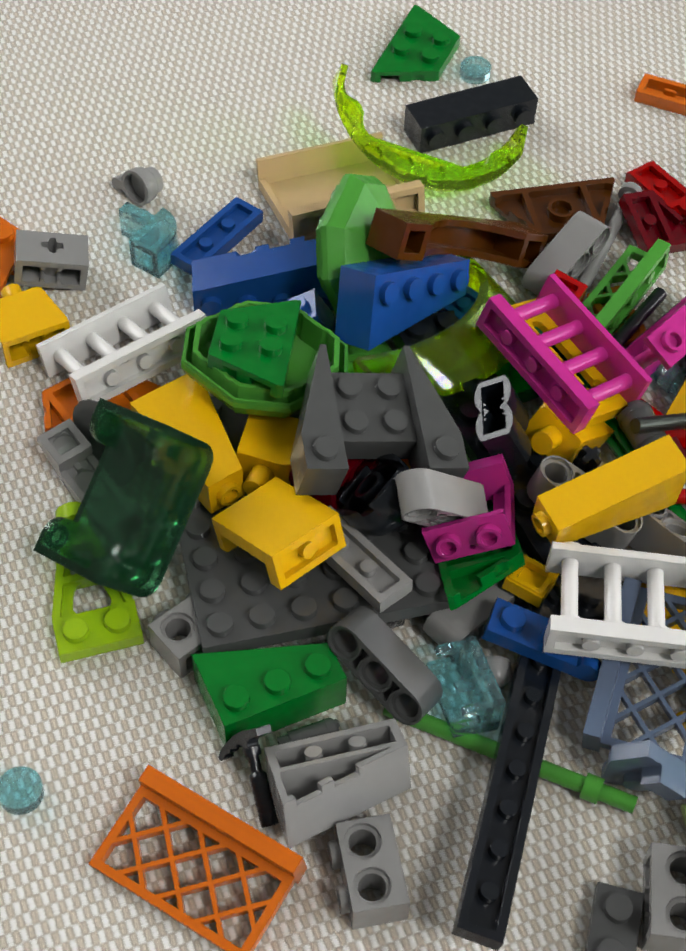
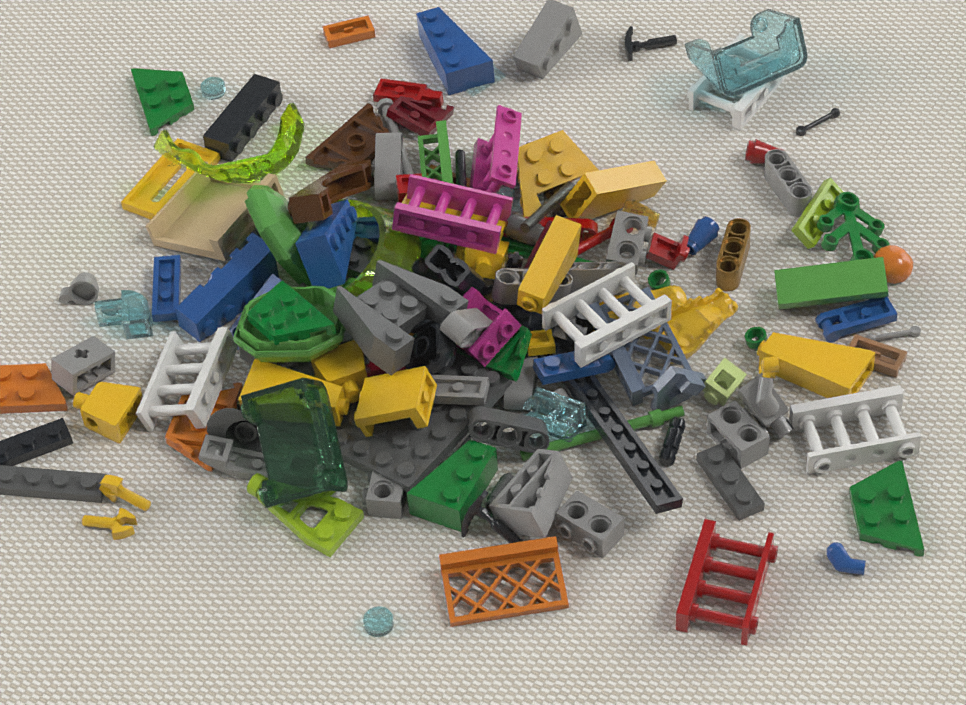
camera: 35 degrees left, 5 degrees down
none -> yellow piece [121,138,221,220]
none -> black axle [659,416,686,466]

